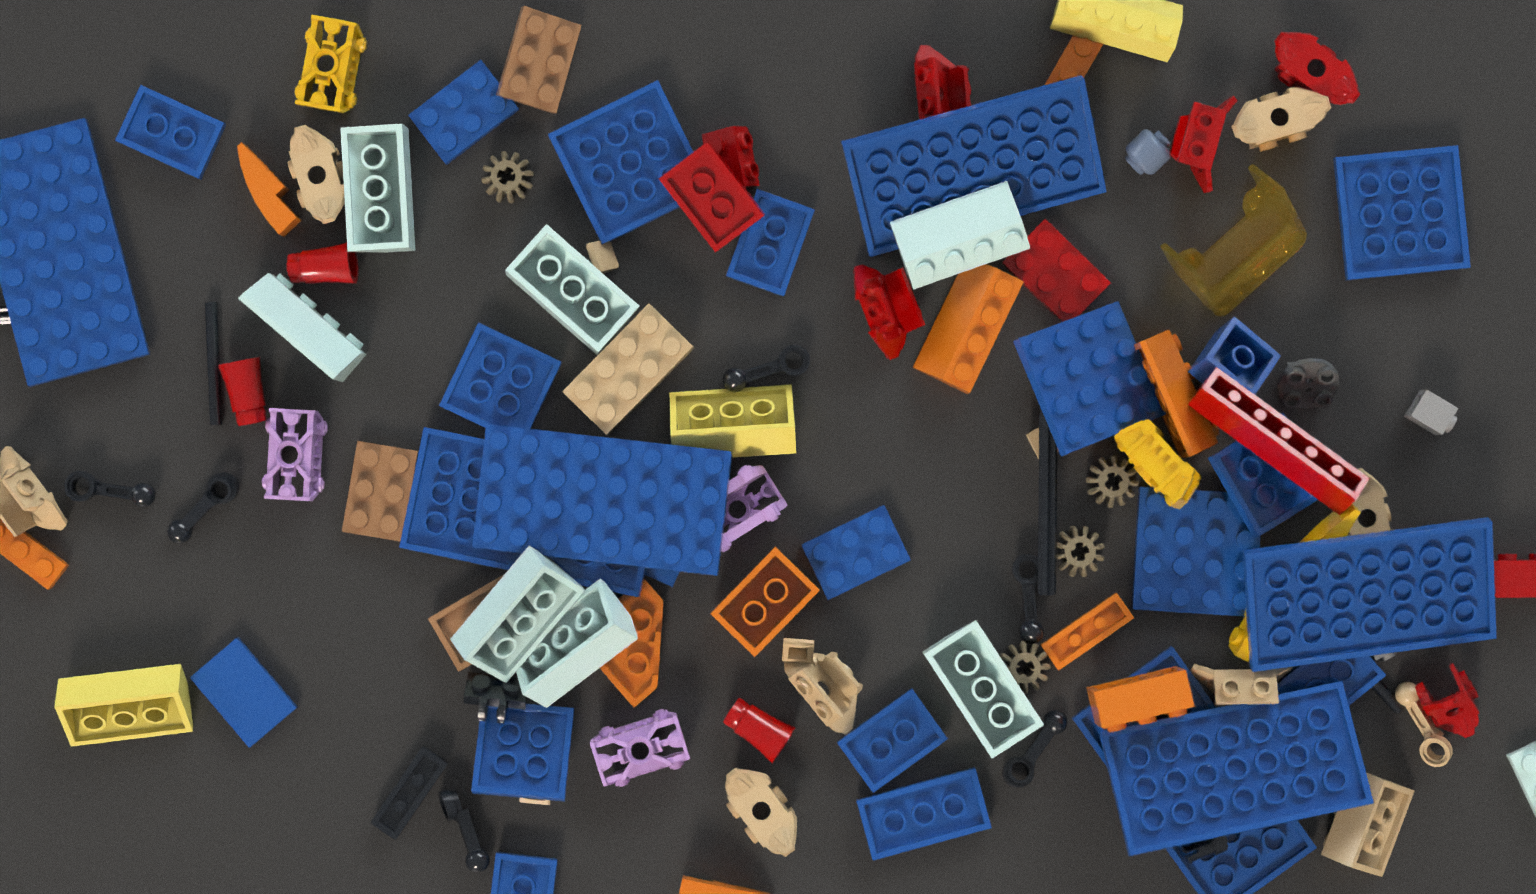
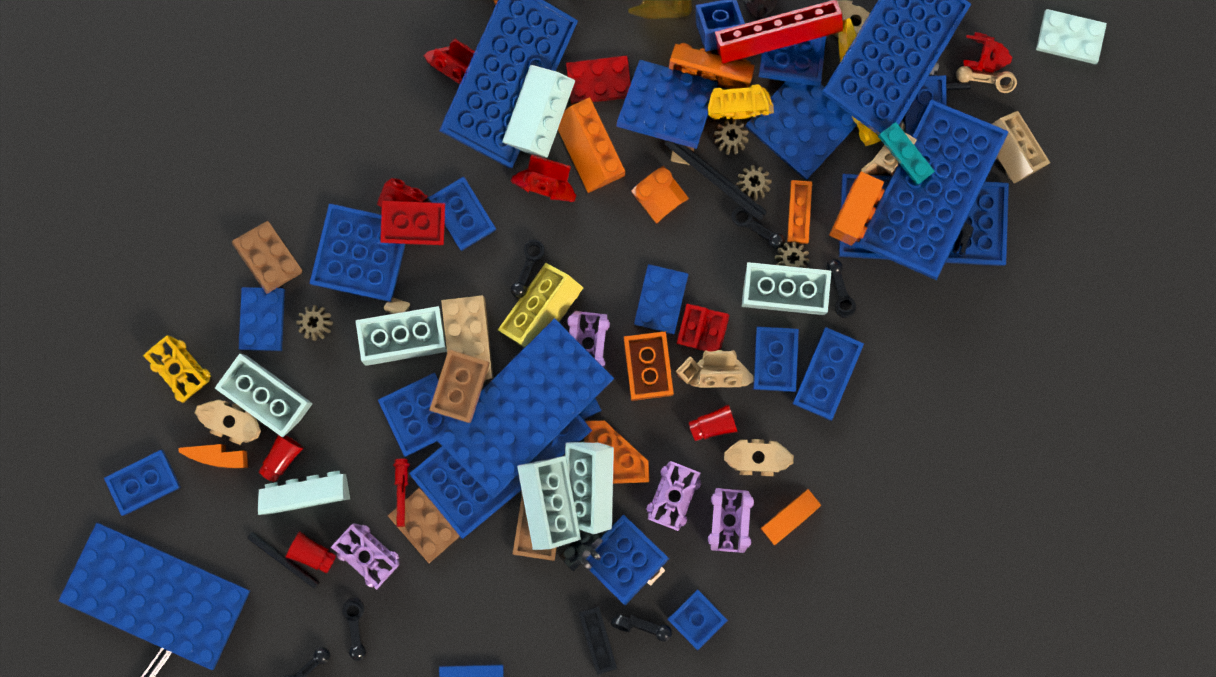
camera: 55 degrees left, 5 degrees down
none -> red pin [393,459,410,527]
none -> medium nougat plate [429,350,490,423]
none -> orange slope [631,166,689,224]
none -> red slope [677,304,730,352]
none -> lavender piece [708,488,754,553]
none -> teal plate [878,122,935,185]

